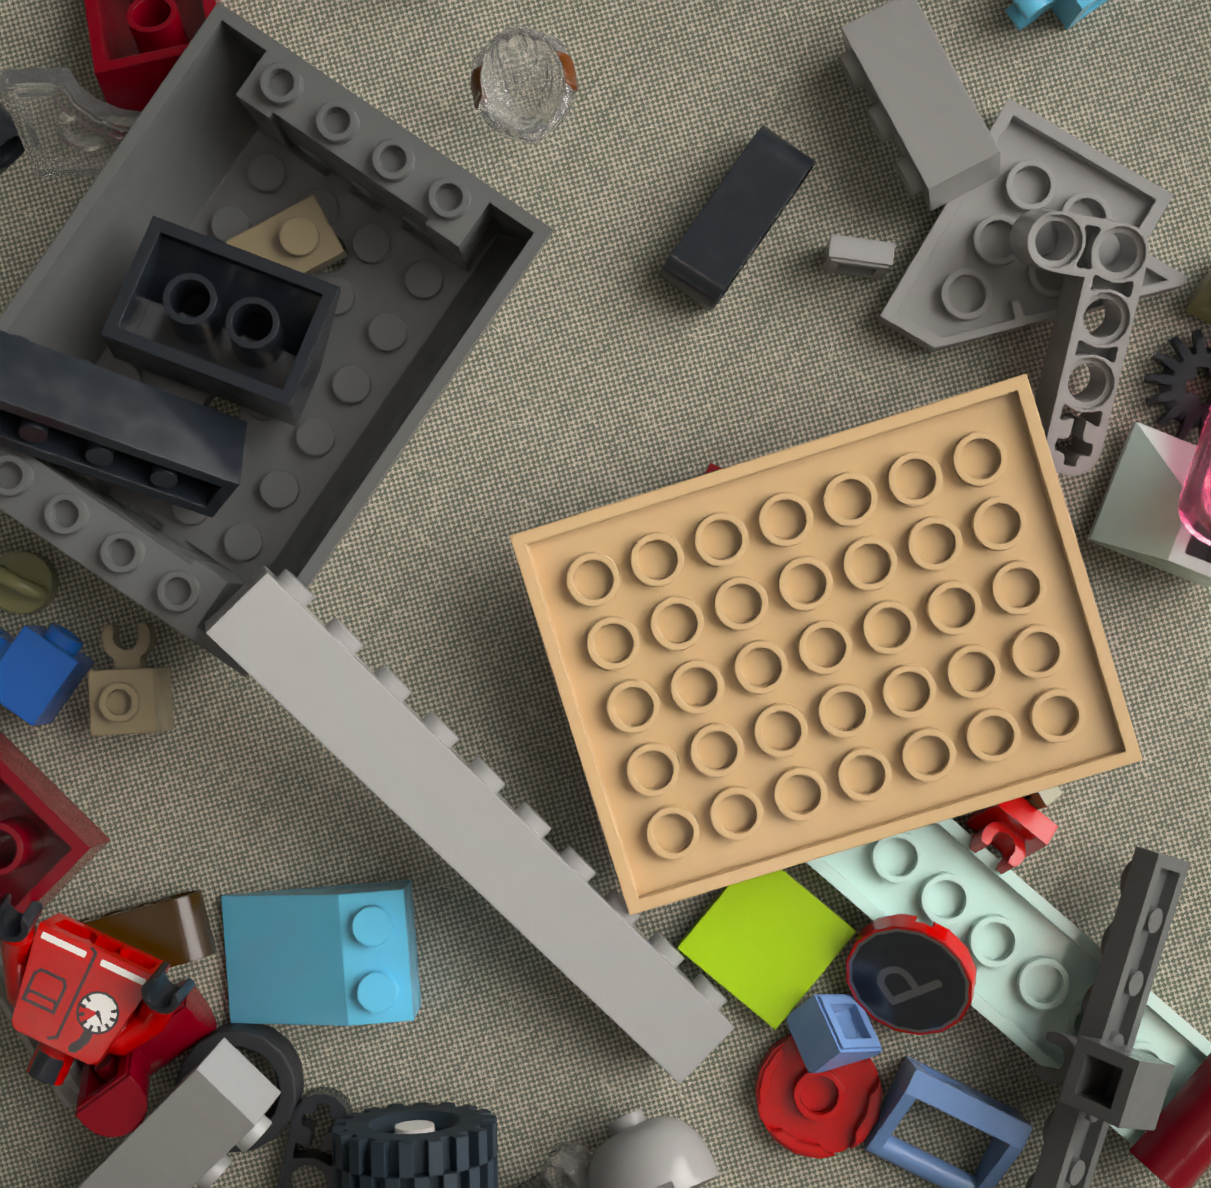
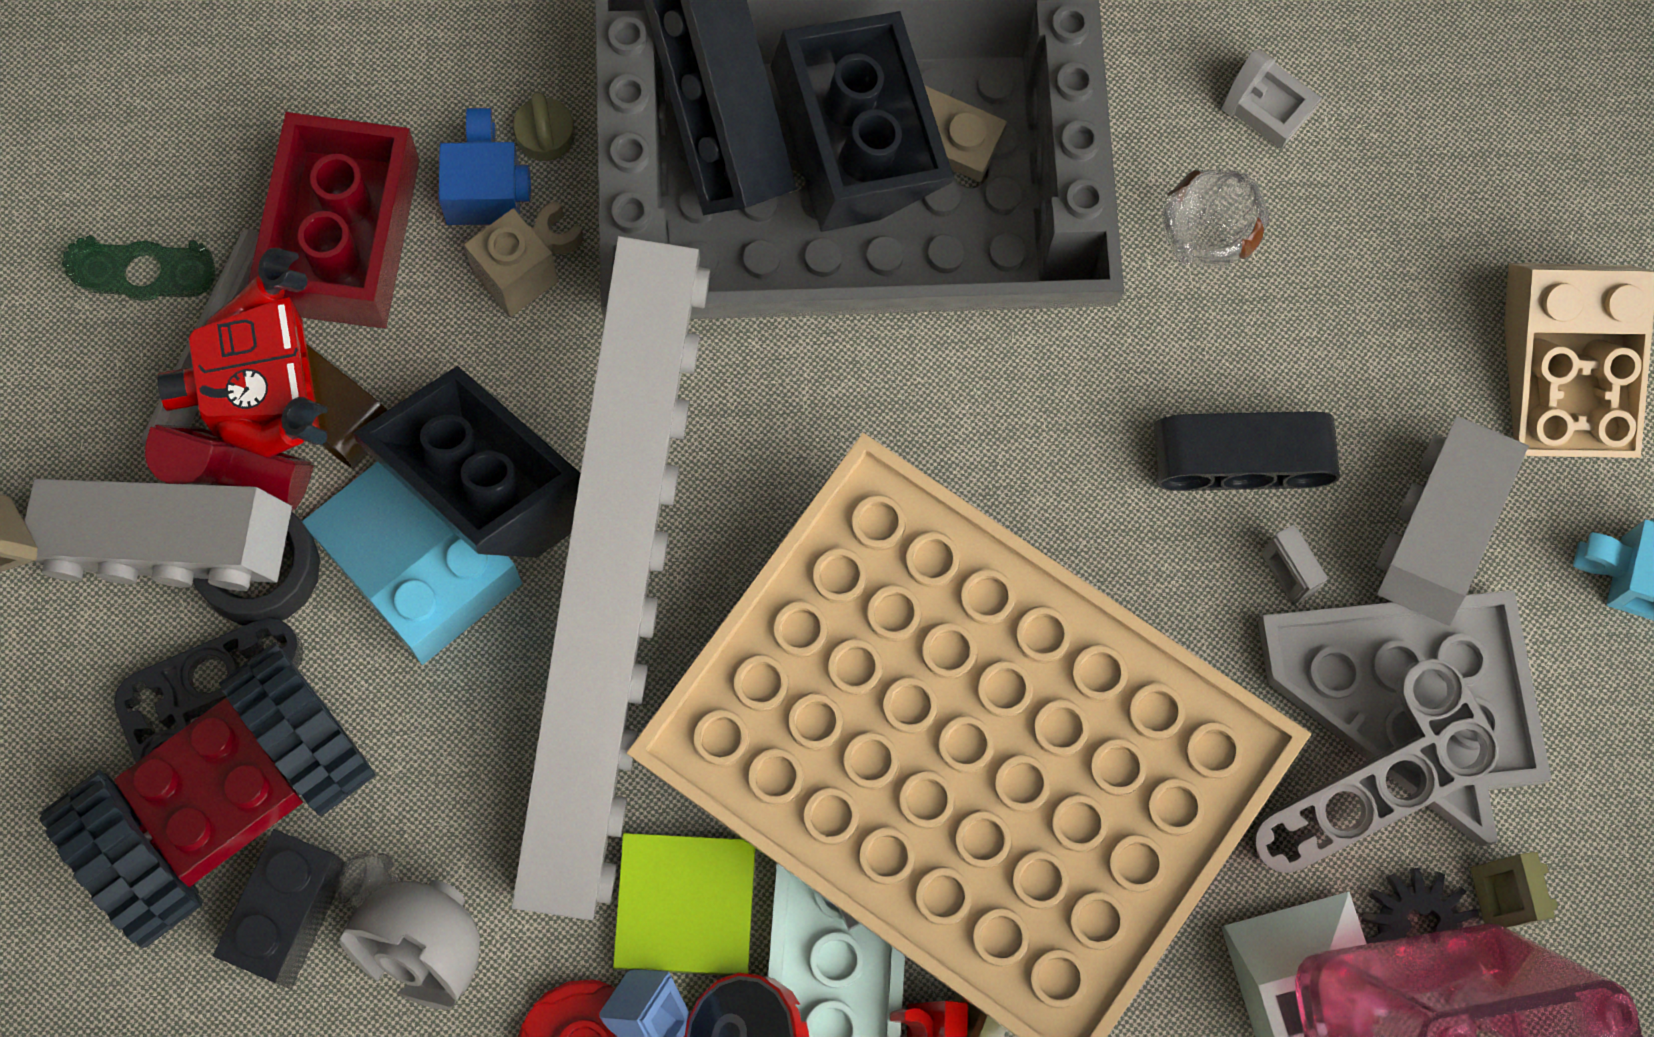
camera: 45 degrees right, 15 degrees down
none -> black slope [354,365,581,558]

